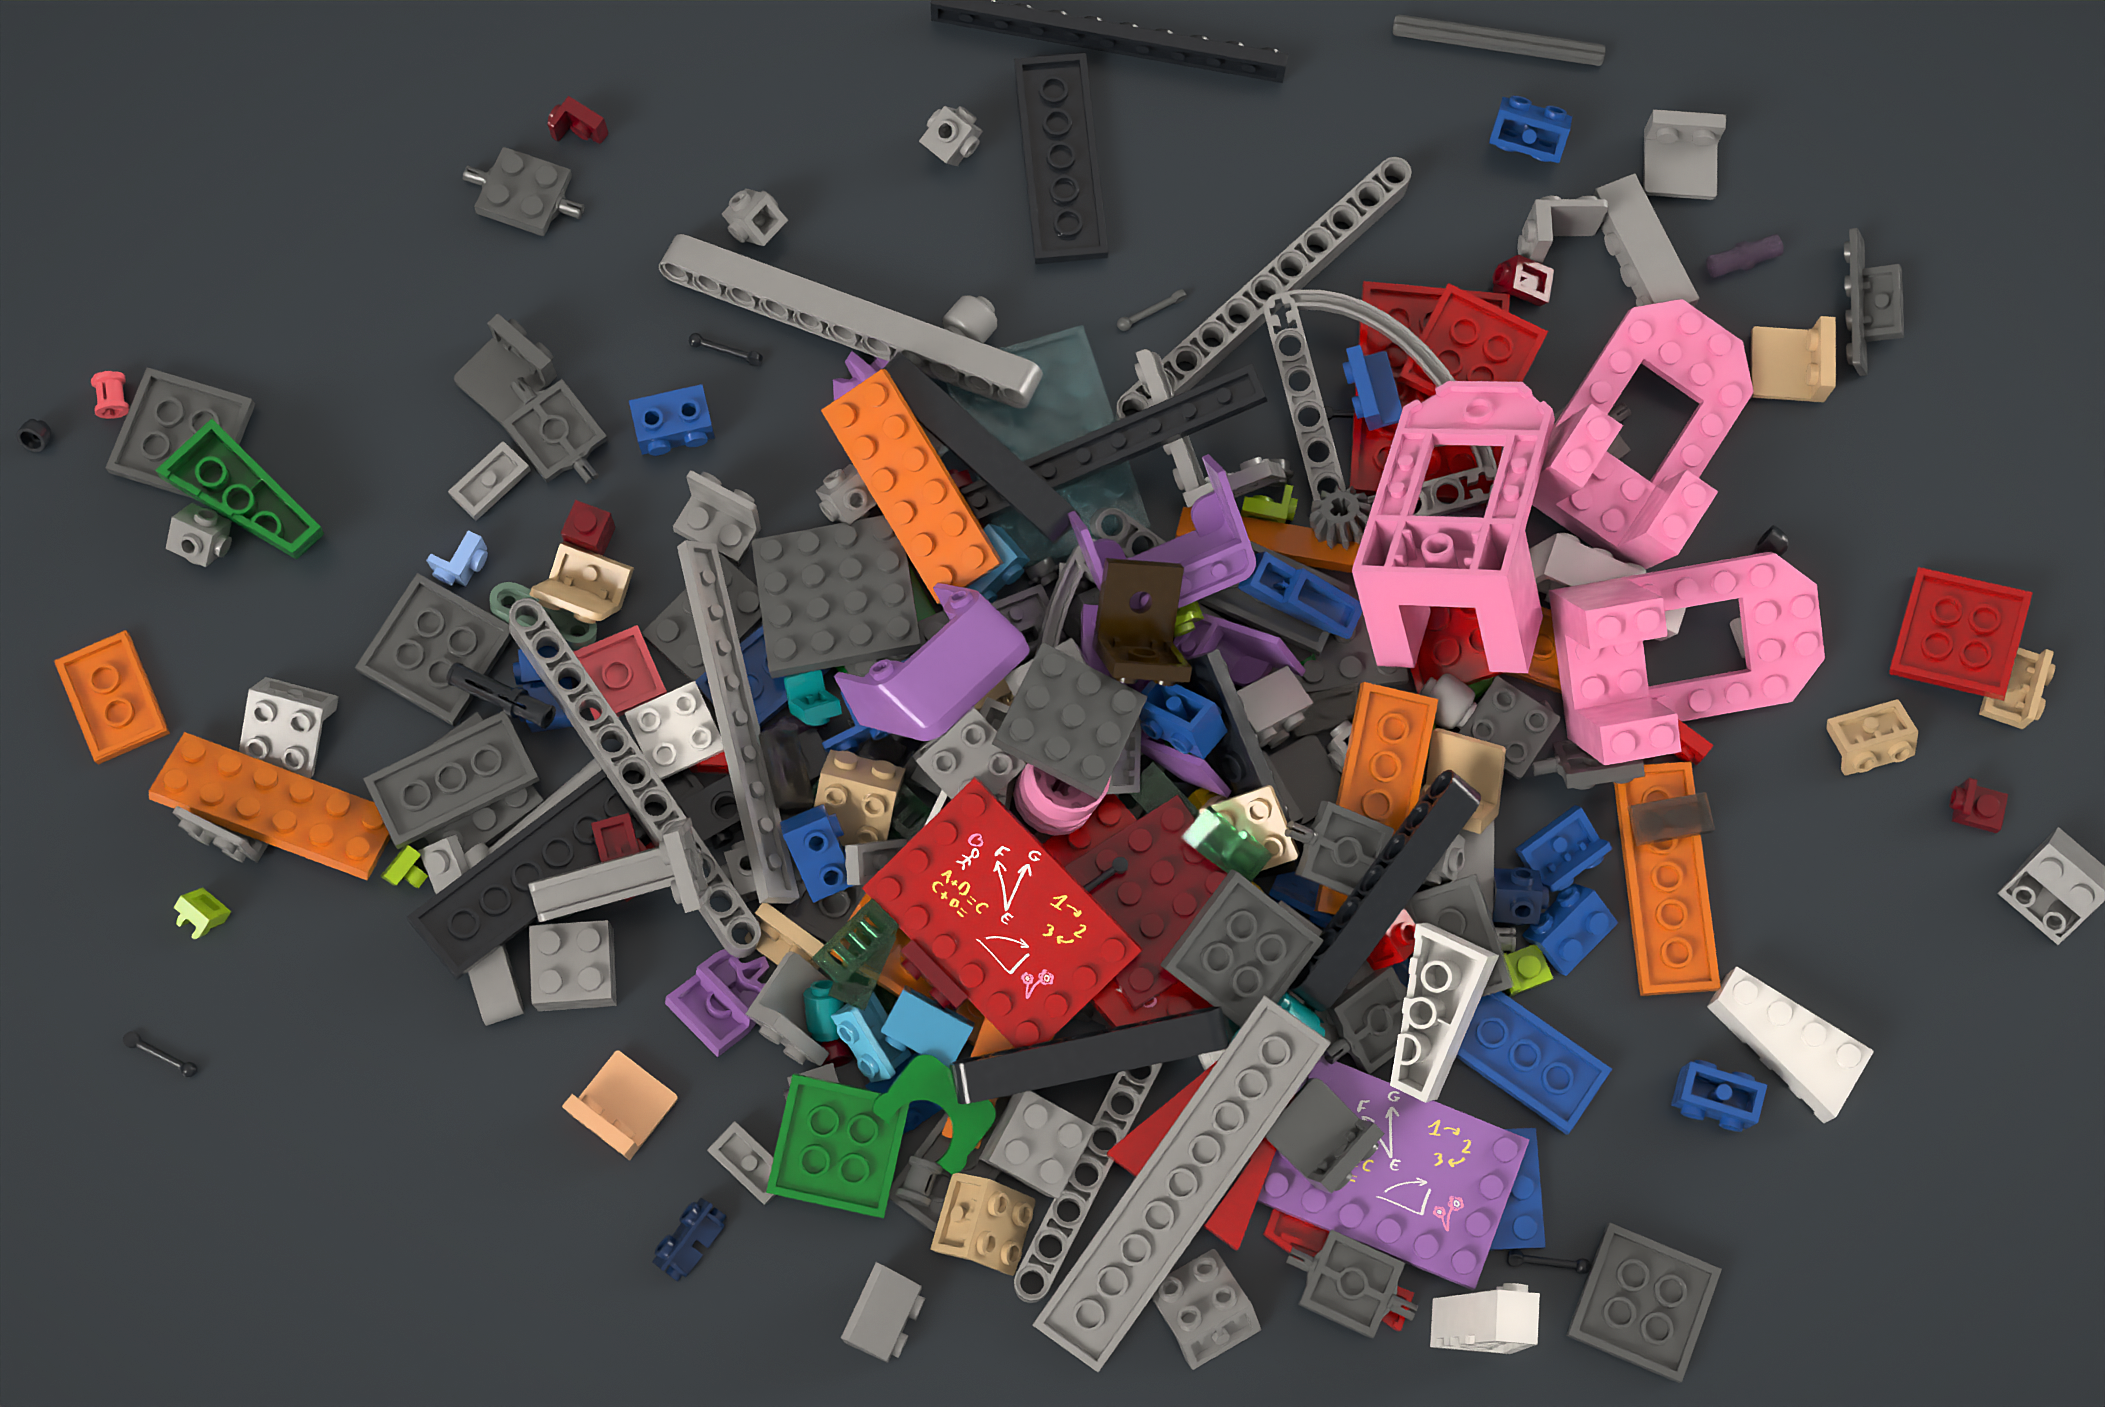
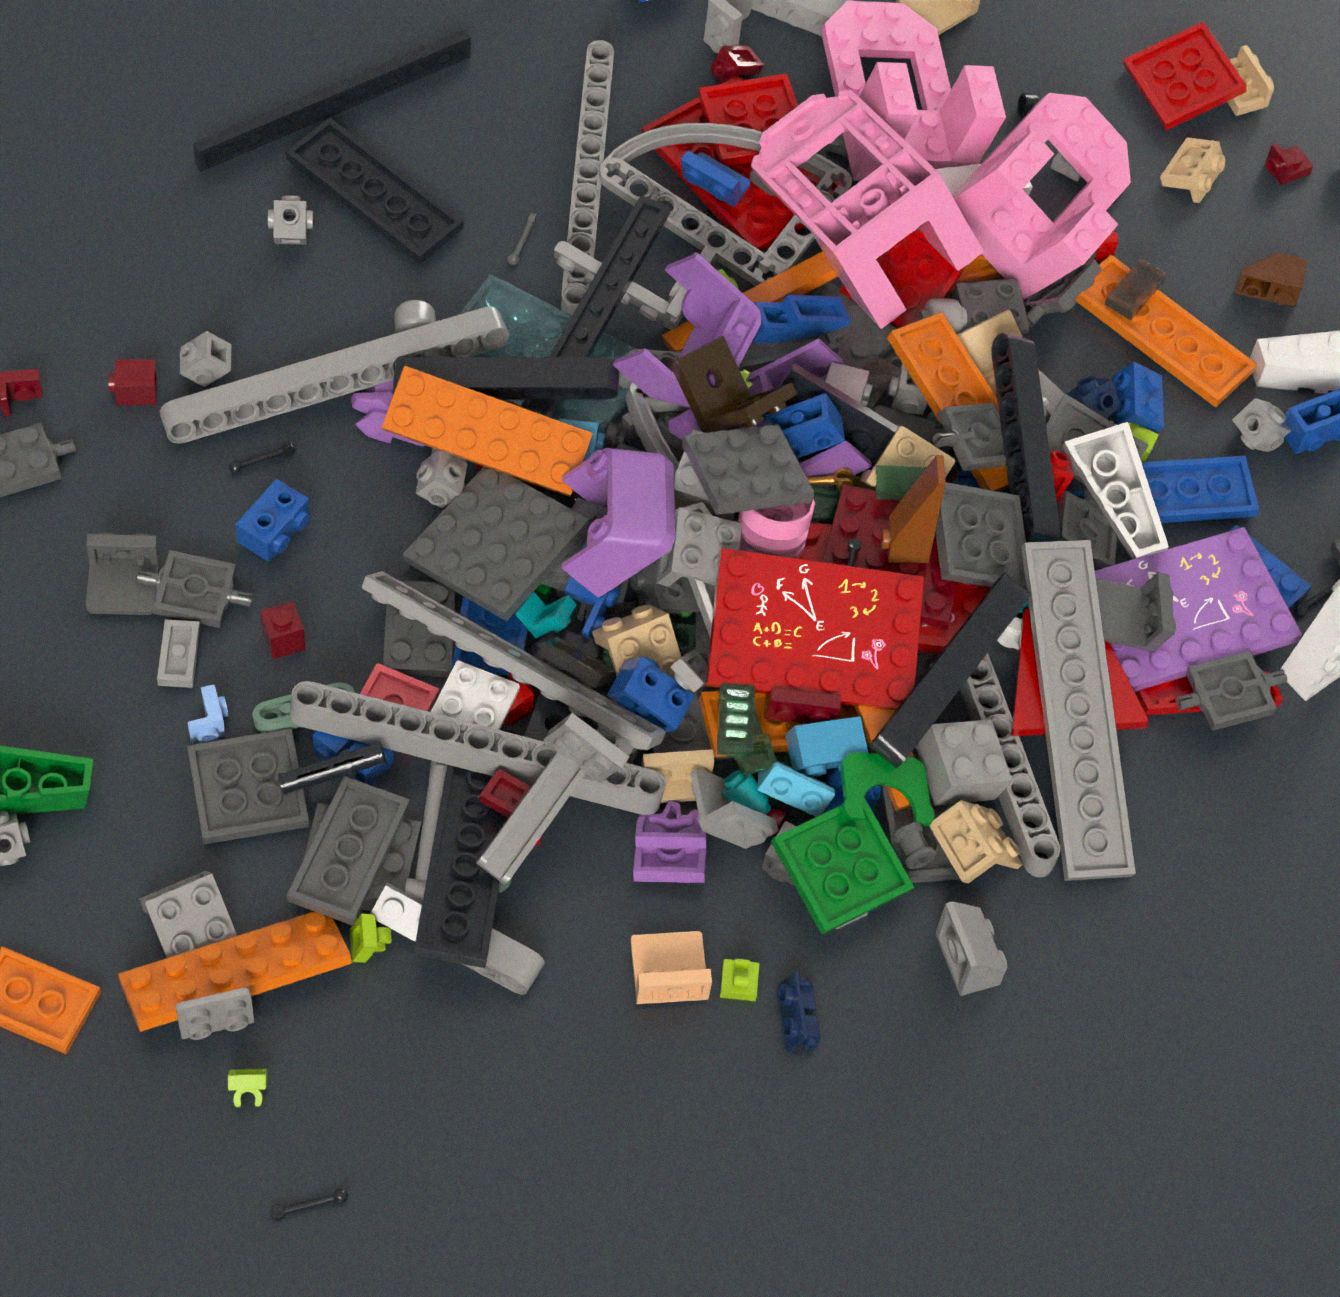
camera: 45 degrees left, 15 degrees down
light grey brick [529,920,617,1011] -> none
tan bracket [530,541,634,624] -> none
light grey bracket [673,470,761,566] -> none
light grey plate [707,1121,776,1206] -> none
light grey bracket [1151,1249,1261,1370] -> none
dark grey gear [1309,484,1372,551] -> none
blue bracket [1515,805,1612,892] -> none
none -> dark red brick [108,359,157,405]
none -> lime tile [720,958,759,1001]
none -> pearl gold hand [807,468,855,493]
none -> dark orange wedge [881,455,946,563]
none -> light grey brick [1232,398,1291,452]
none -> reddish brown slope [1234,253,1307,307]

